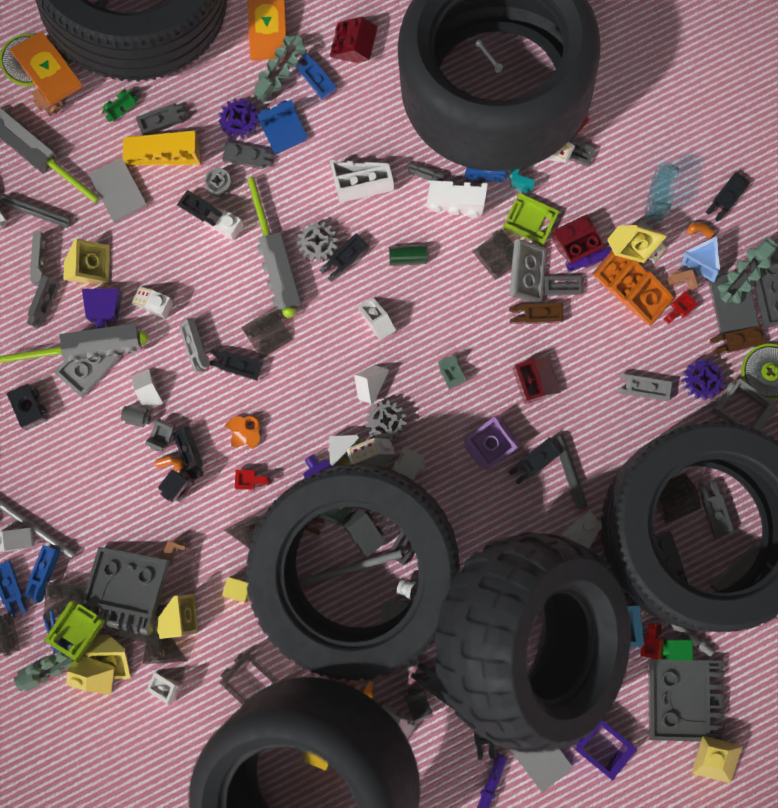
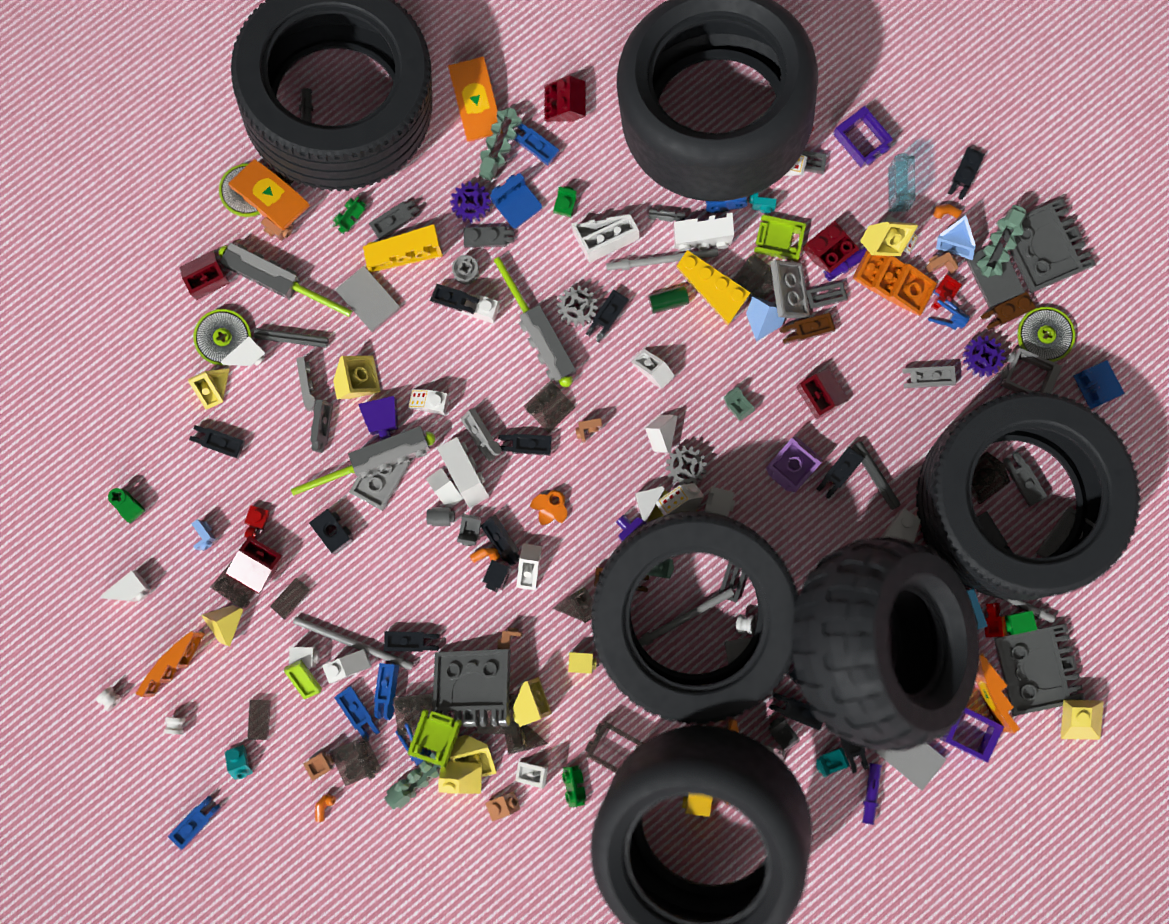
camera: 10 degrees left, 0 degrees up
red plate [234,470,270,490] -> none
dark grey brick [341,508,386,557] -> none
dark grey hinge [475,39,503,73] -> none
none -> black hinge [384,631,440,652]
none -> white wedge [437,437,489,508]
none -> nougat bracket [485,791,520,821]
none -> white slope [516,544,542,590]
none -> green bracket [553,186,577,218]
none -> green hinge [562,765,587,808]
none -> nougat bracket [575,418,602,443]
none -> light grey bar [606,249,718,271]
none -> yellow wedge [676,250,750,326]
none -> light blue slope [746,296,785,342]
none -> teal bracket [816,747,850,778]
none -> dark purple window [833,106,893,168]
none -> blue plant [928,289,970,330]
none -> orange slope [976,654,1020,733]

